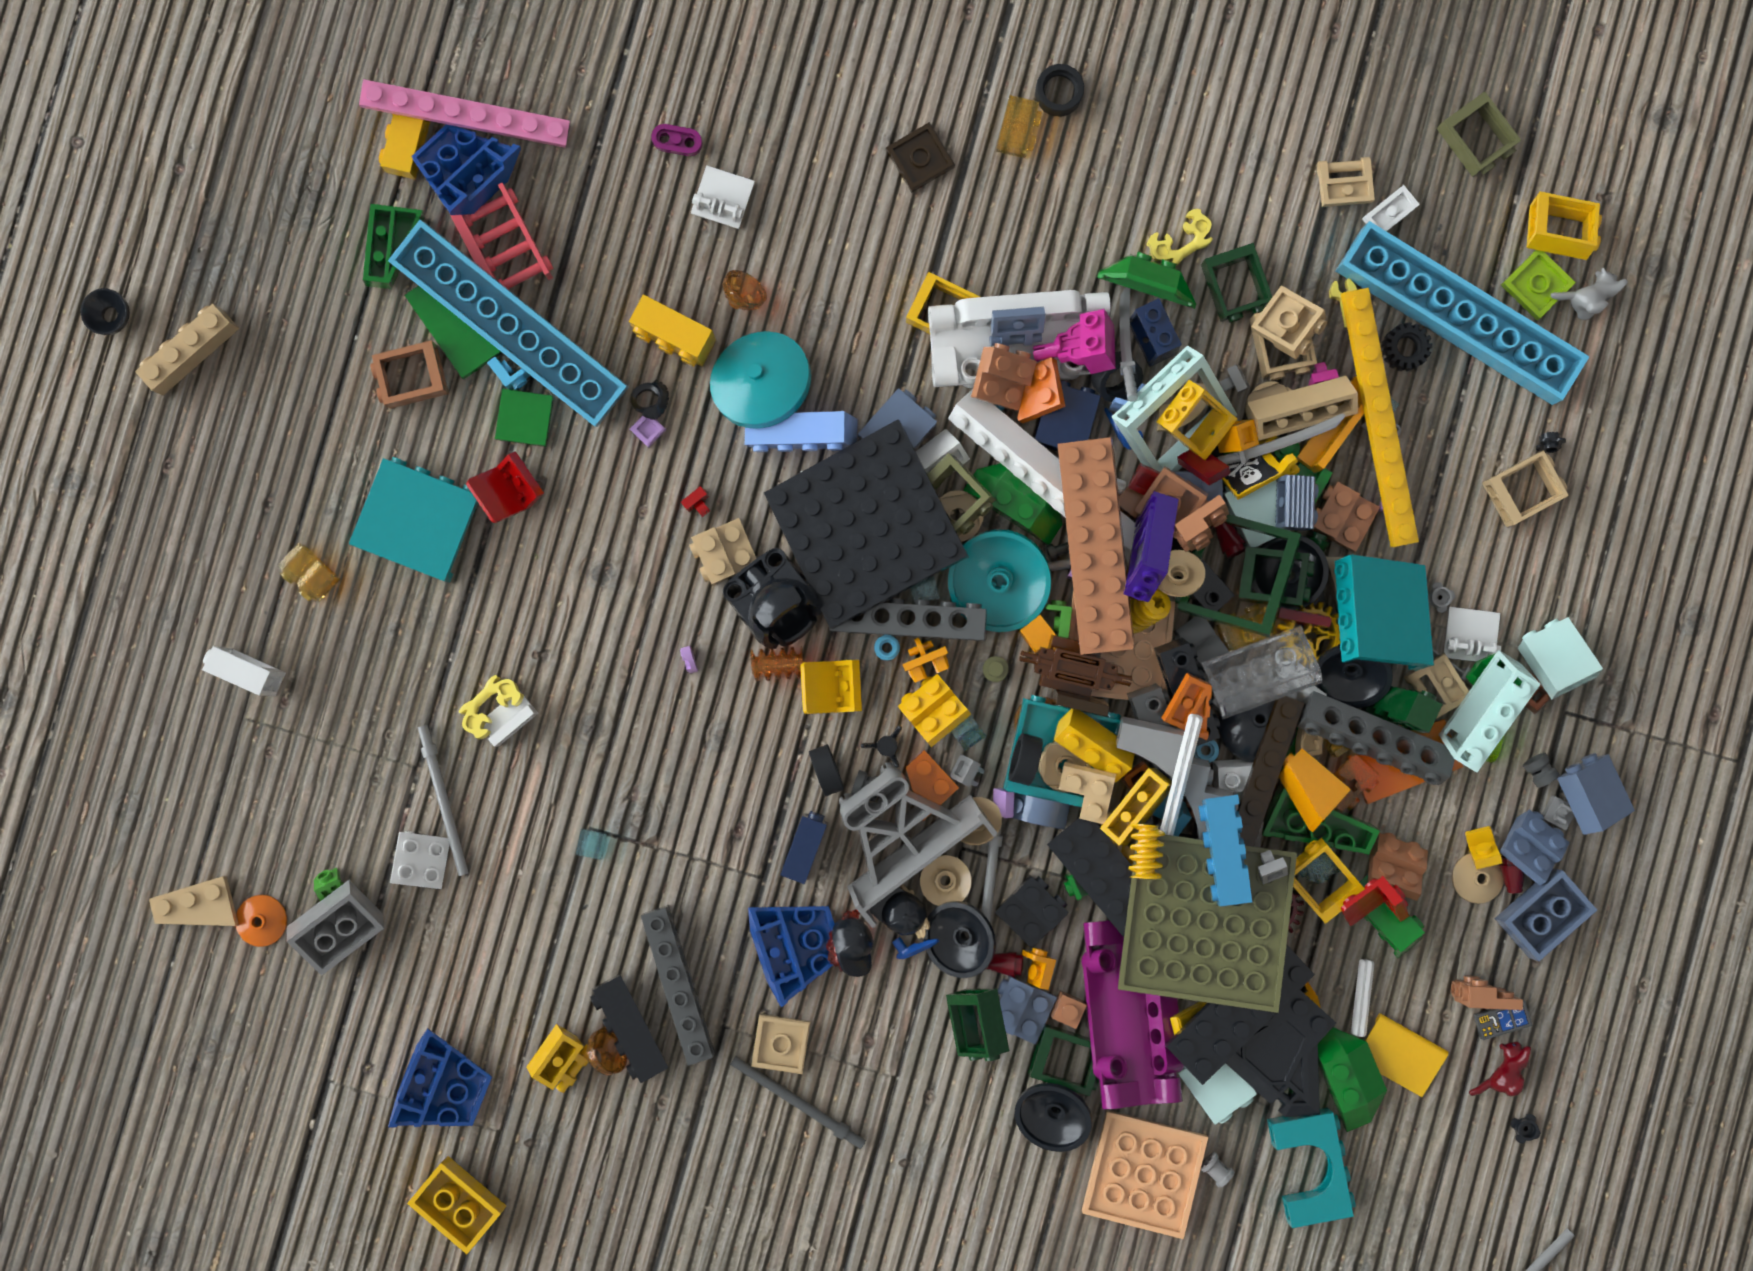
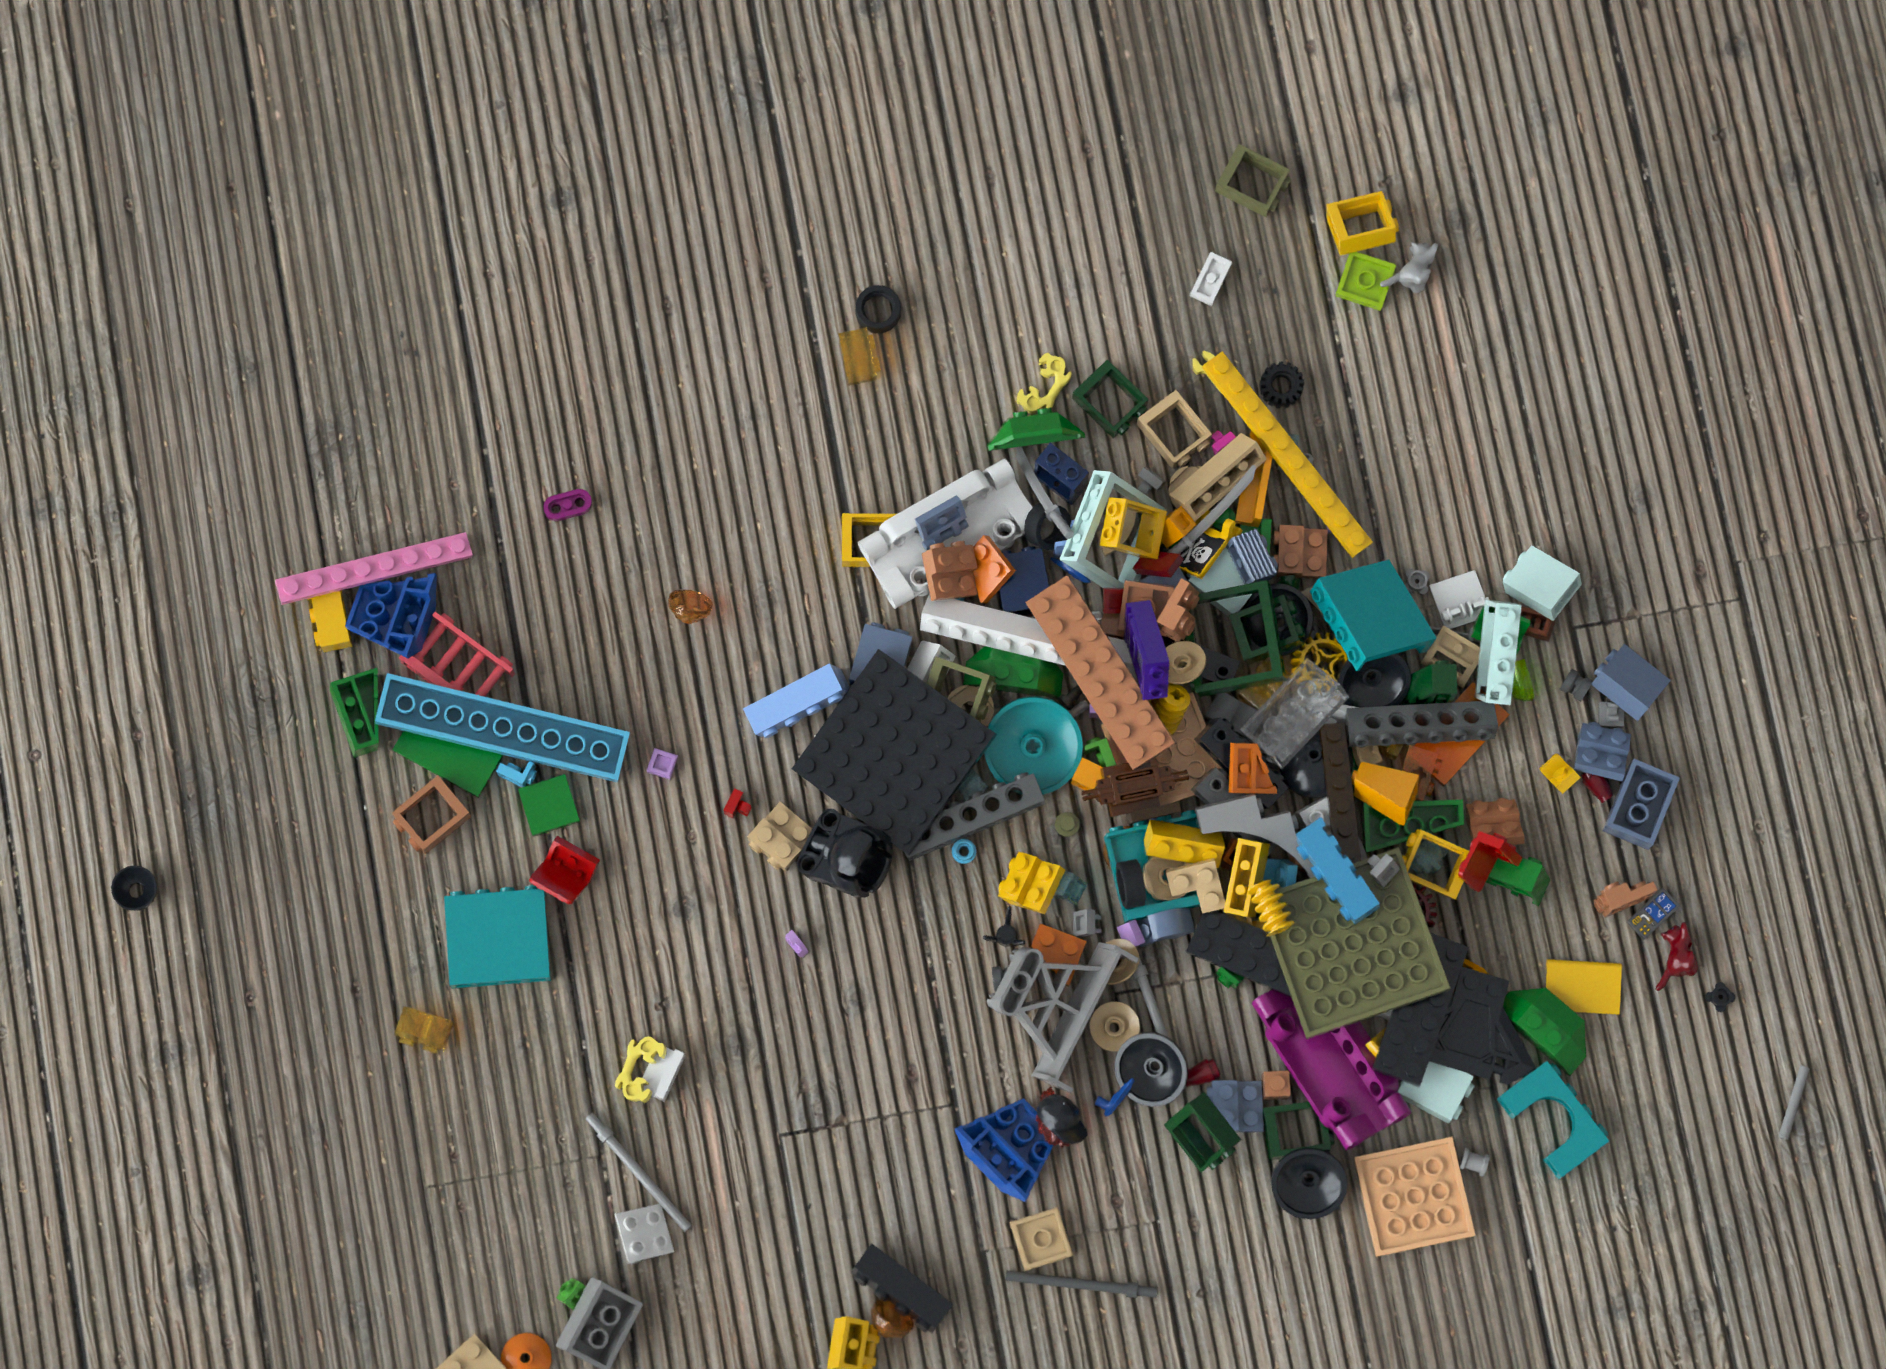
camera: 30 degrees left, 10 degrees down
tan brick [135,303,240,395] -> none
white window [202,646,286,696] -> none
clear light blue plate [576,829,607,860] -> none
yellow brick [629,294,716,367] -> none
black piece [630,379,669,420] -> none
dark grey brick [641,905,715,1066] -> none
white hinge [691,165,755,229] -> none
teal dish [710,331,811,429] -> none
clear orange piece [750,646,804,682] -> none
dark blue brick [780,811,828,884] -> none
yellow bracket [801,660,862,714] -> none
black tyre [809,744,844,796] -> none
black hair [870,884,930,939] -> none
dark brown tile [886,122,955,193] -> none
light orange hips [902,637,949,683] -> none
black plate [994,875,1069,948] -> none
light orange bracket [1021,947,1056,990] -> none
dark pink brick [1033,309,1116,374] -> none
white axle [1160,714,1203,836] -> none
medium azure plate [1194,740,1219,763] -> none
dark red cone [1215,523,1246,559] -> none
tan plate [1251,286,1327,359] -> none
dark red tile [1276,608,1332,628] -> none
tan plate [1317,157,1375,207] -> none
medium azure brick [1335,221,1590,405] -> none
white axle [1351,959,1374,1037] -> none
tan dish [1452,853,1504,904] -> none
tan window [1482,450,1569,527] -> none
black plate [1536,432,1566,453] -> none

